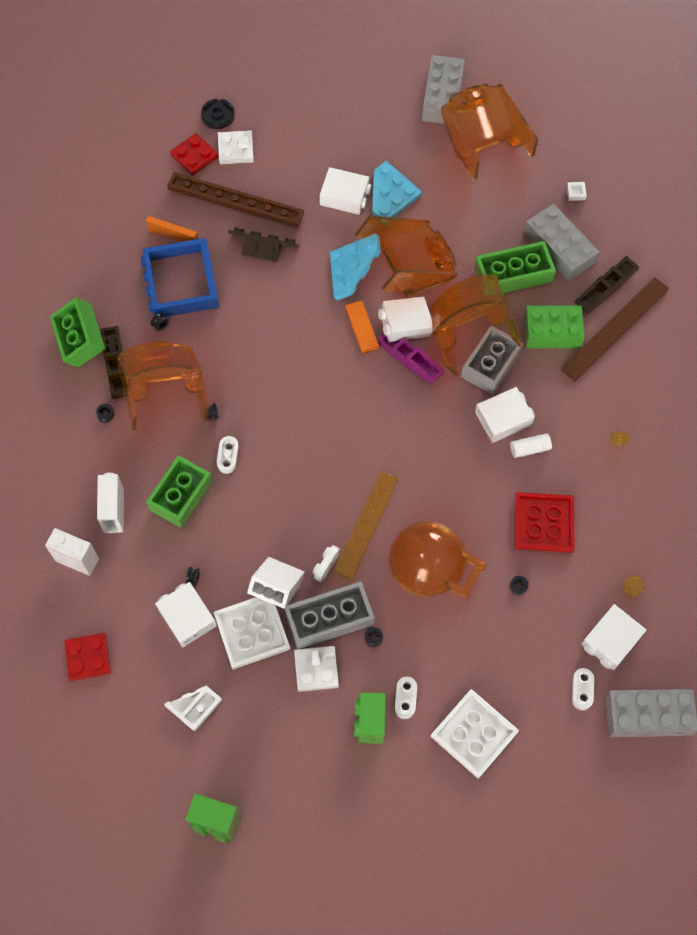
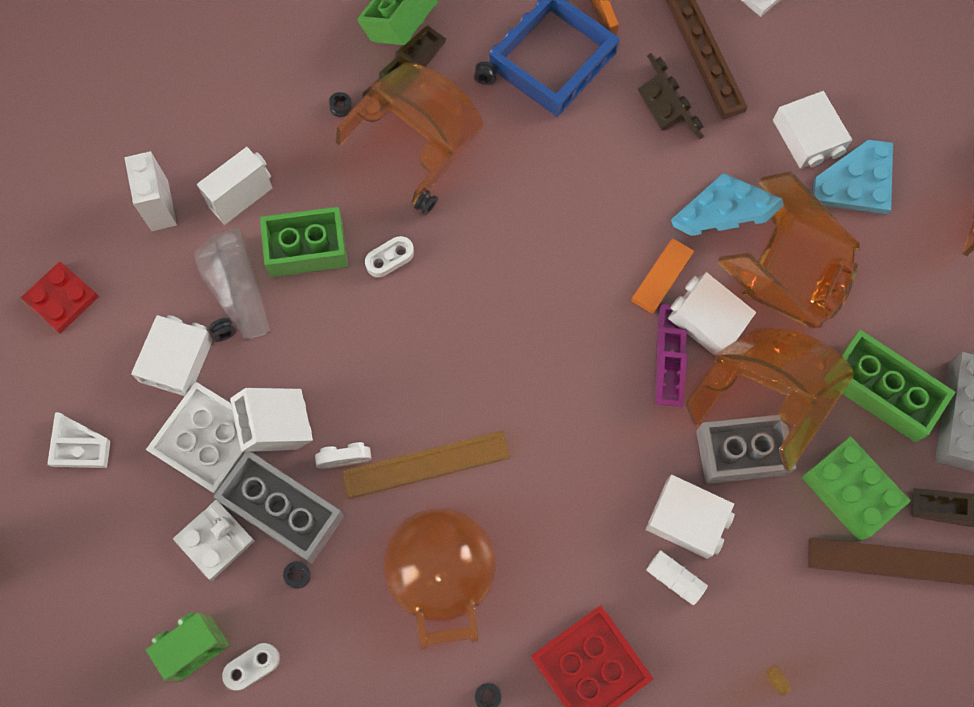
camera: 50 degrees right, 5 degrees up
none -> clear wedge [194,227,271,340]

